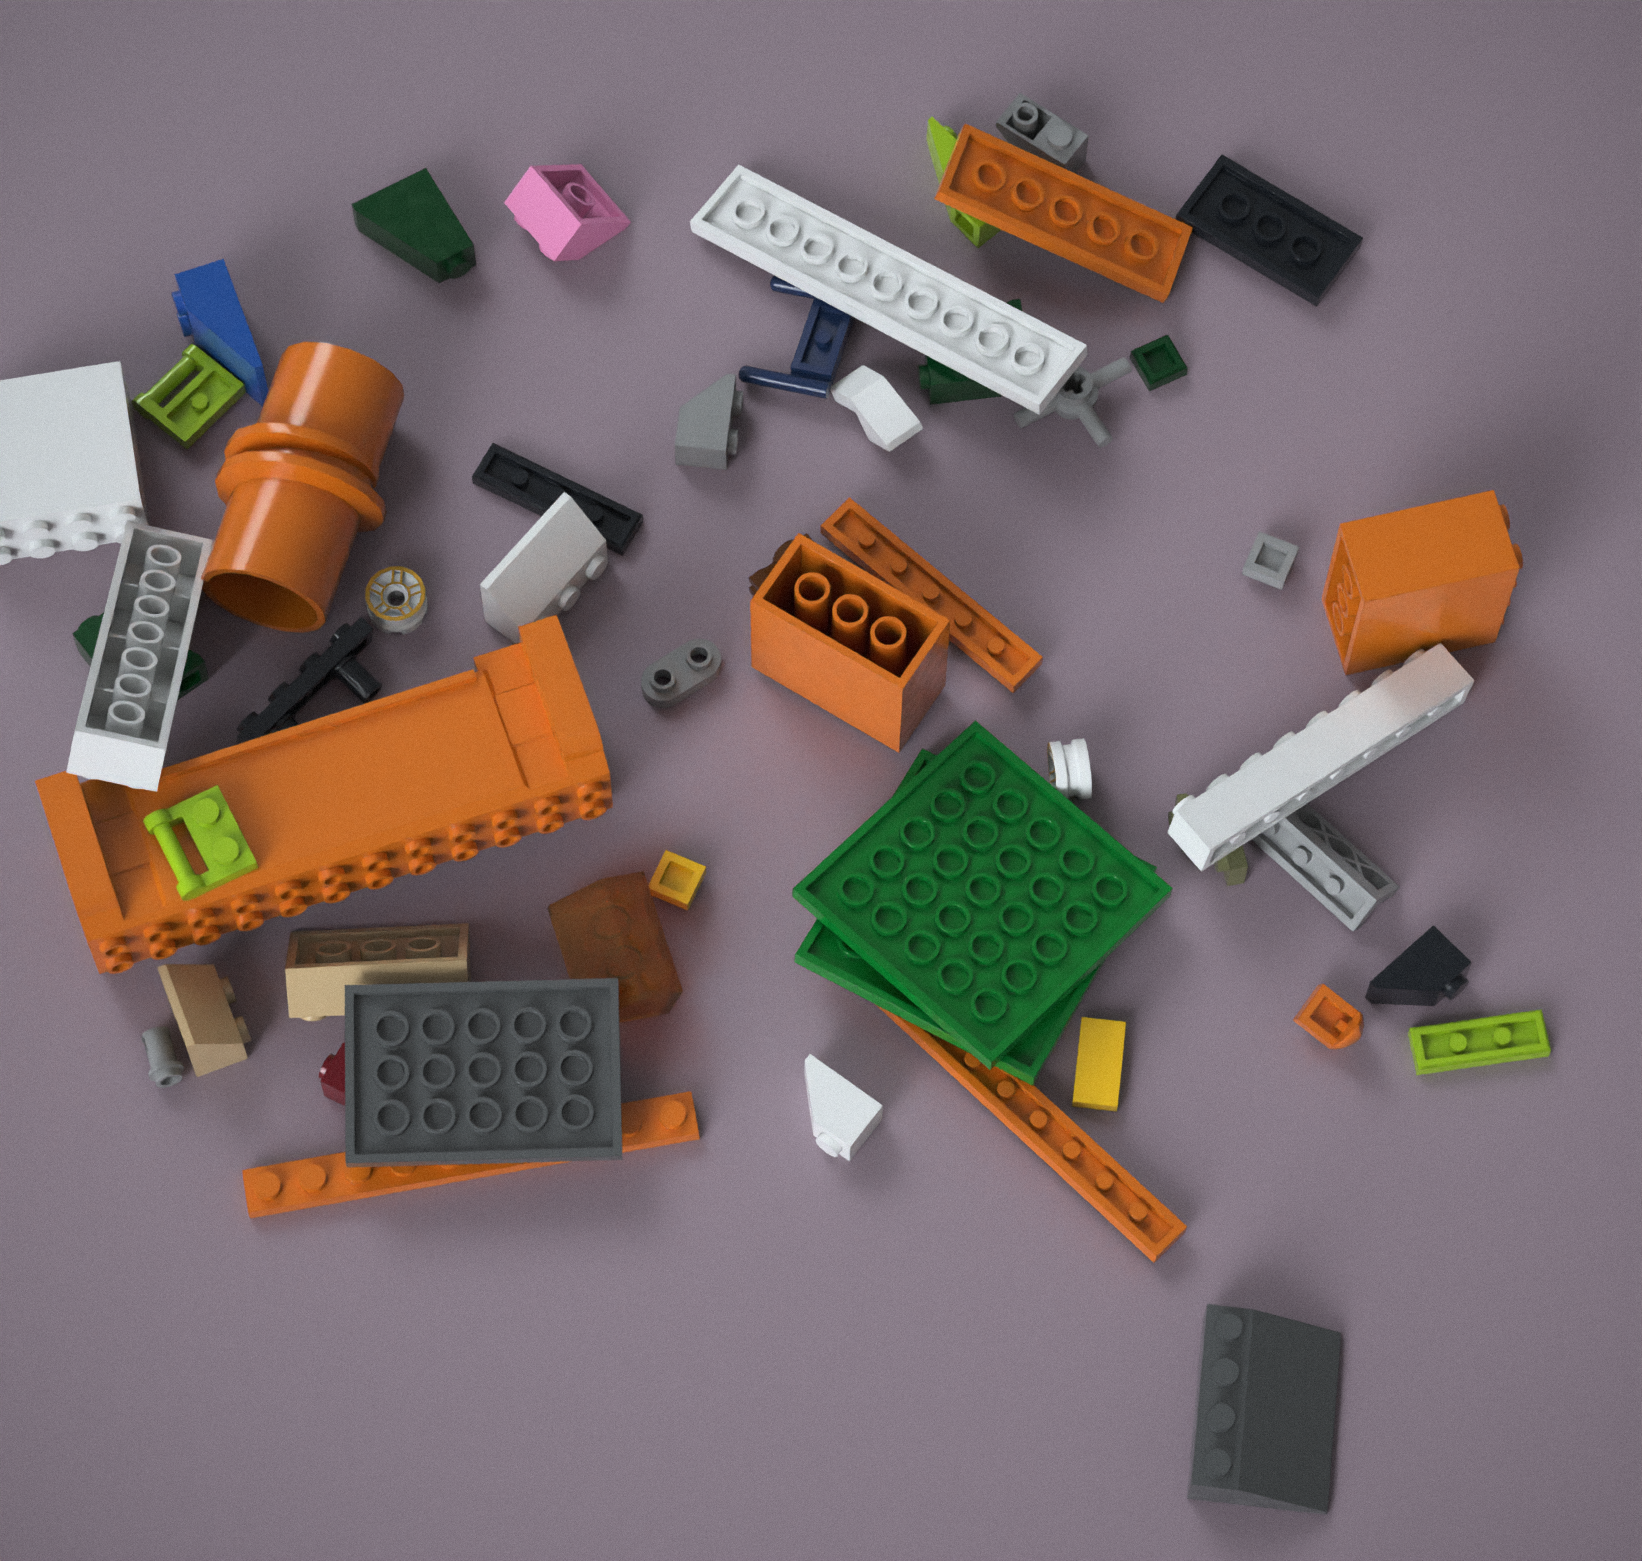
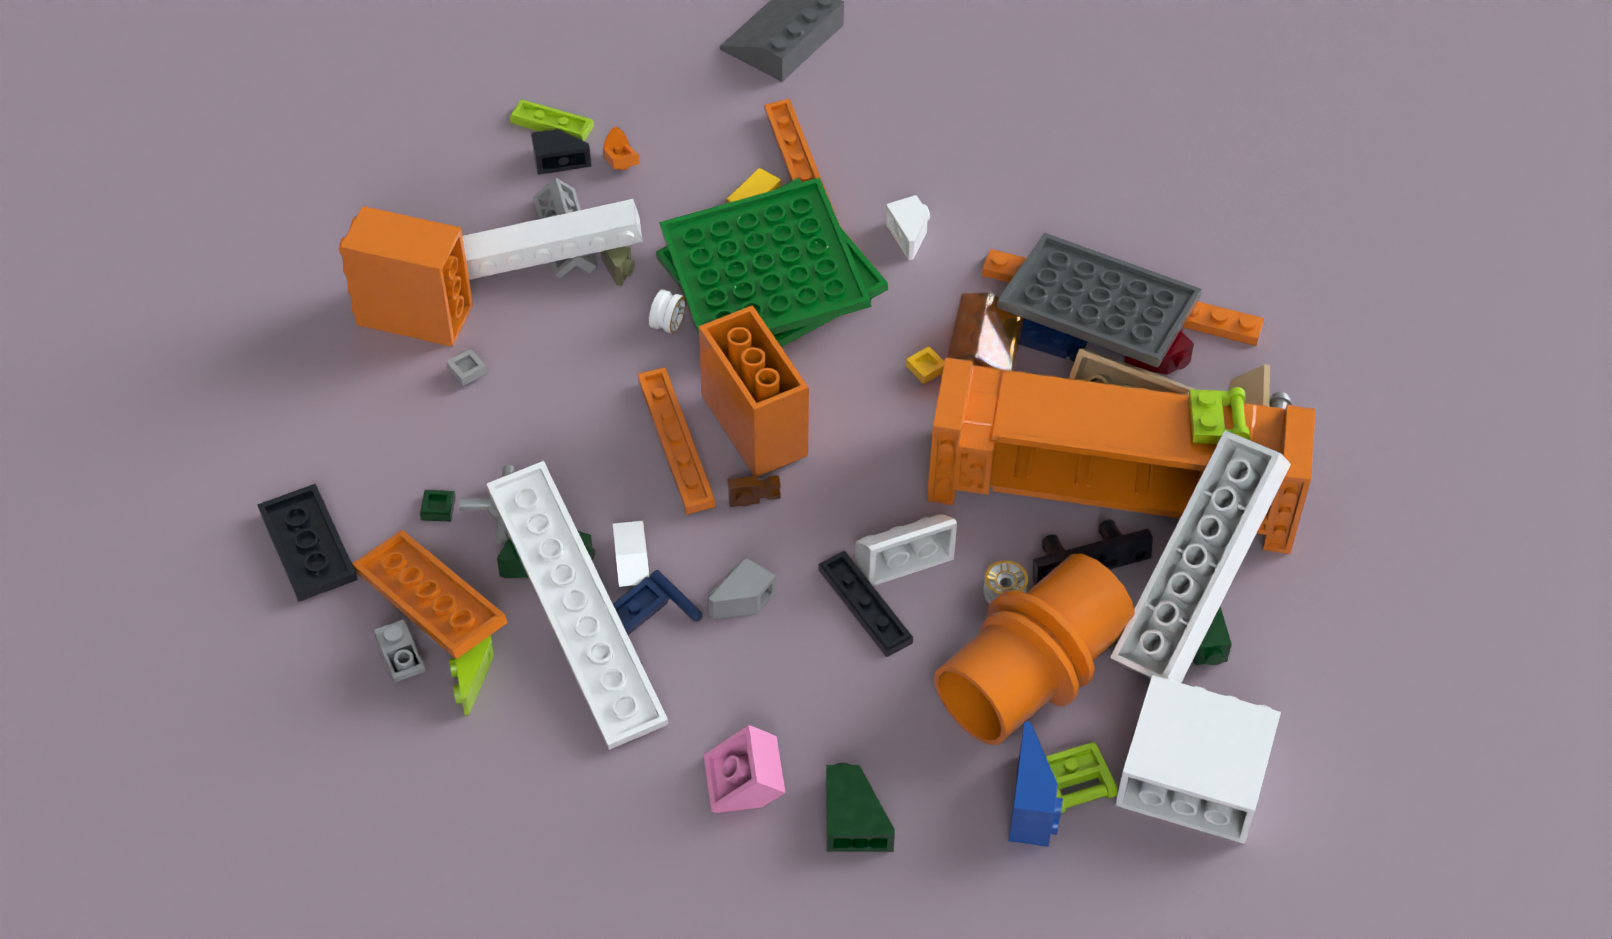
camera: 150 degrees left, 15 degrees down
light grey plate [641,639,721,708] -> none

